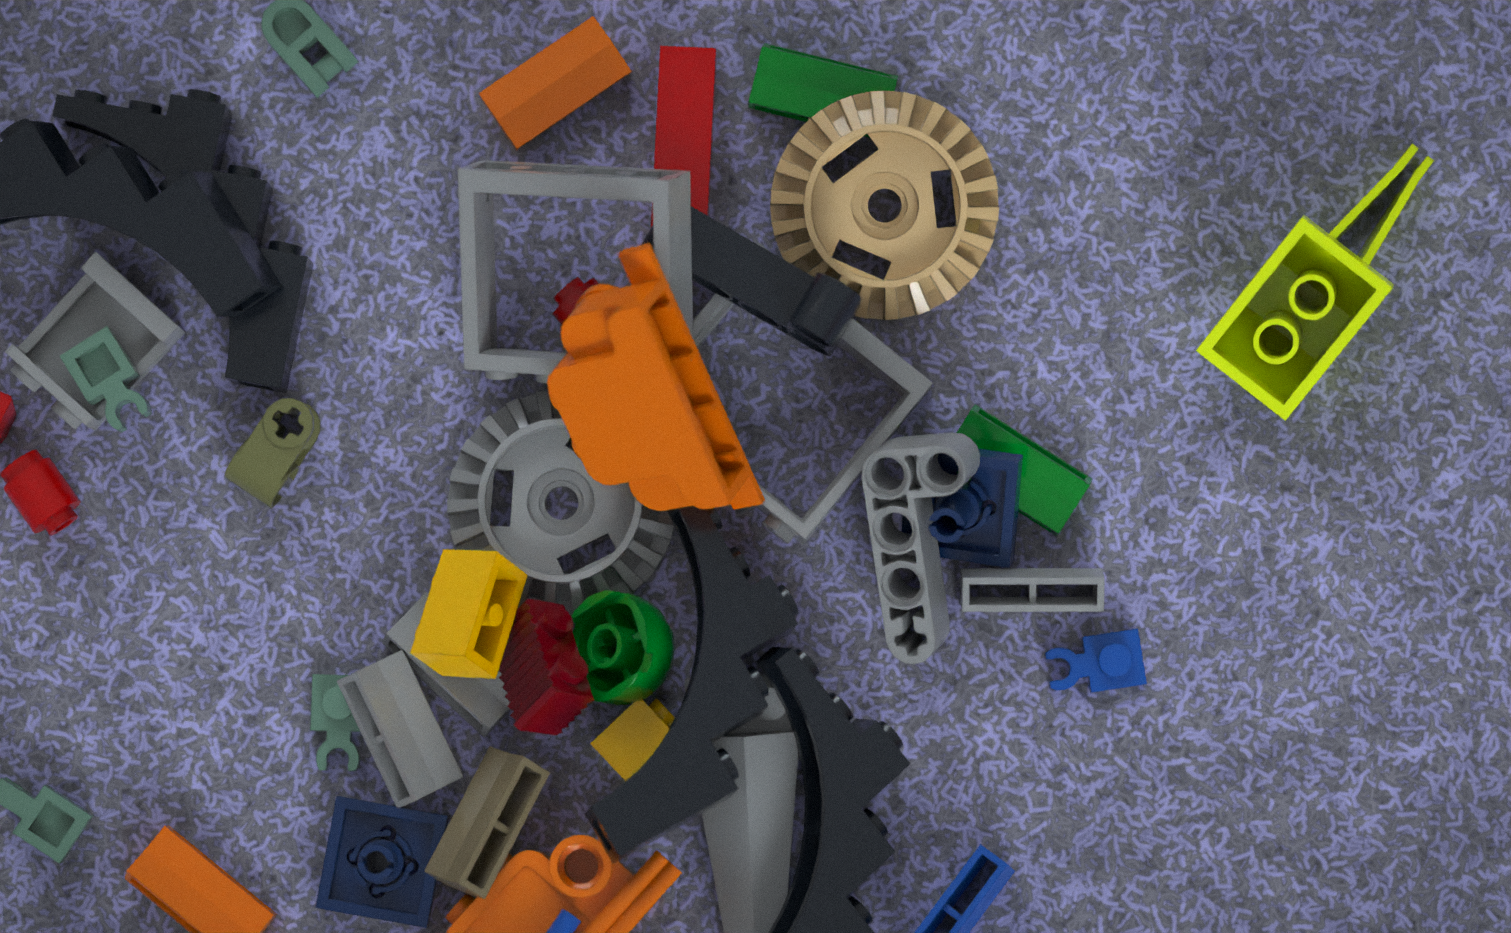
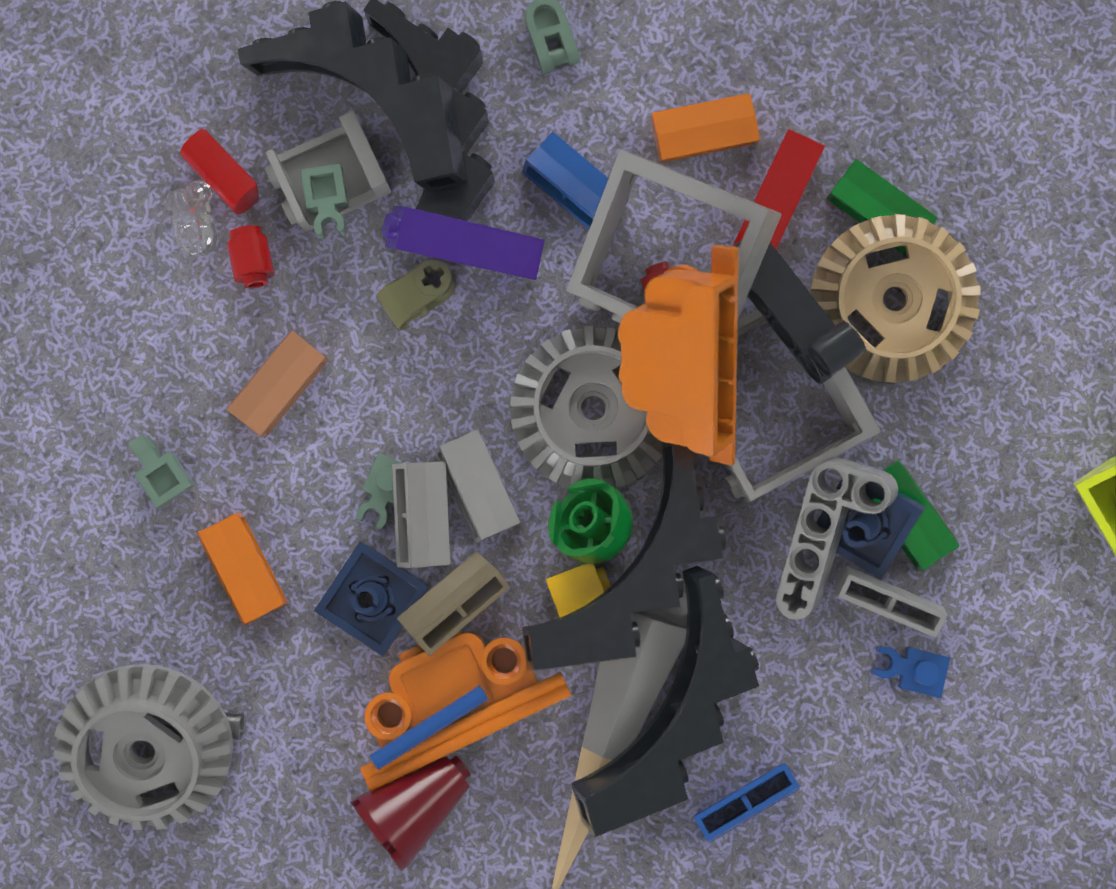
camera: 25 degrees right, 0 degrees up
yellow brick [410,549,528,679] -> none
dark red brick [498,598,594,735] -> none
none -> nougat piece [227,330,329,438]
none -> dark purple brick [382,206,545,280]
none -> blue piece [521,131,629,229]

